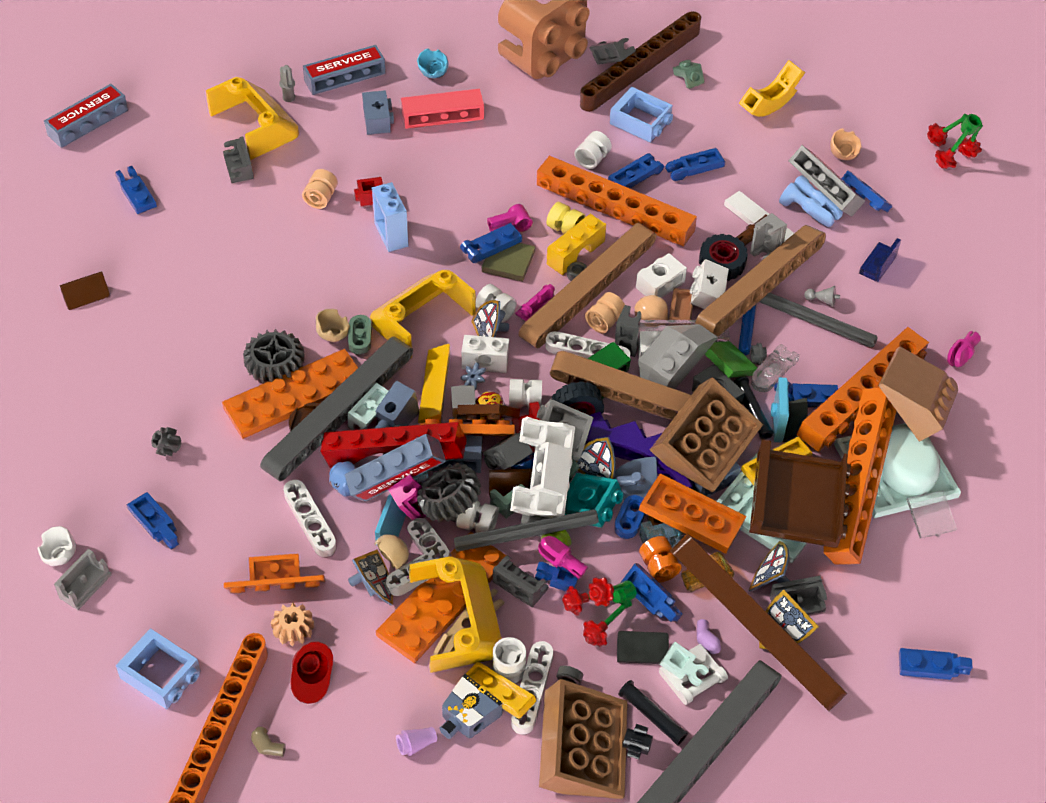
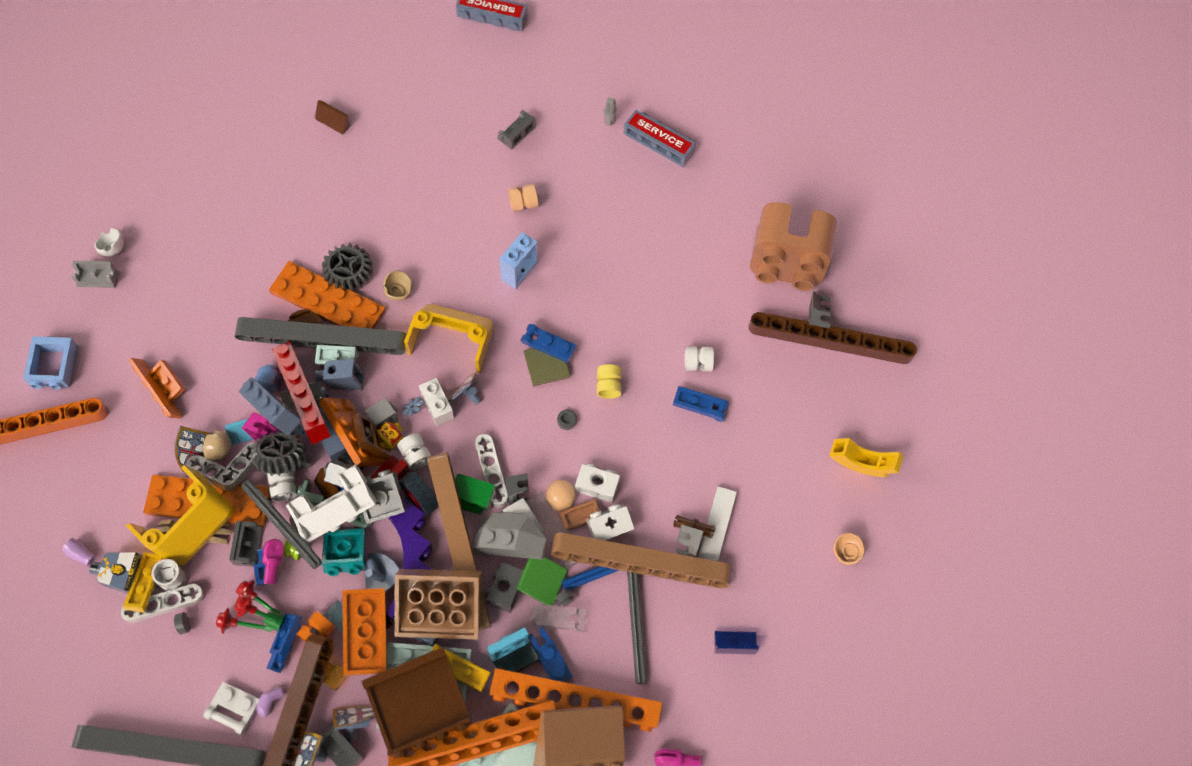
camera: 55 degrees right, 15 degrees up
blue hinge [115,166,157,214] -> none
blue hinge [126,492,179,550] -> none
dark grey gear [151,427,181,456] -> none
yellow windscreen [205,77,299,160] -> none
dark tan arm [251,727,286,757] -> none
light nougat gear [271,602,315,647] -> none
white beam [283,480,336,557] -> none
red piece [291,642,333,704] -> none
sand green plate [348,315,372,355] -> none
red brick [354,177,383,206] -> none
sand blue brick [362,90,394,135] -> none
coral brick [401,89,484,129] -> none
medium azure hair [417,48,449,78] -> none
yellow slope [418,344,450,423] -> none
white wheel [476,284,517,323] -> none
dark pink piece [487,204,533,232] -> none
dark pink hinge [515,284,555,321] -> none
medium nougat beam [518,223,657,349] -> none
orange brick [537,155,697,247] -> none
medium nougat slope [539,679,627,799] -> none
yellow arch [547,213,606,276] -> none
shield [576,437,616,479] -> none
light nougat wheel [585,292,625,334] -> none
light blue window [610,87,673,143] -> none
blue plate [614,495,646,539] -> none
pearl dark grey slope [617,631,669,664] -> none
black pin [618,680,688,746] -> none
black gear [622,724,653,759] -> none
light aqua plate [659,642,709,686] -> none
blue hinge [665,148,725,181] -> none
sand green bracket [673,60,705,89] -> none
black wheel [699,234,748,281] -> none
black pin [733,376,774,440] -> none
light blue piece [779,175,843,227] -> none
light grey brick [789,145,865,217] -> none
light grey piece [804,286,840,307] -> none
blue hinge [841,170,892,212] -> none
red plant [927,114,983,169] -> none

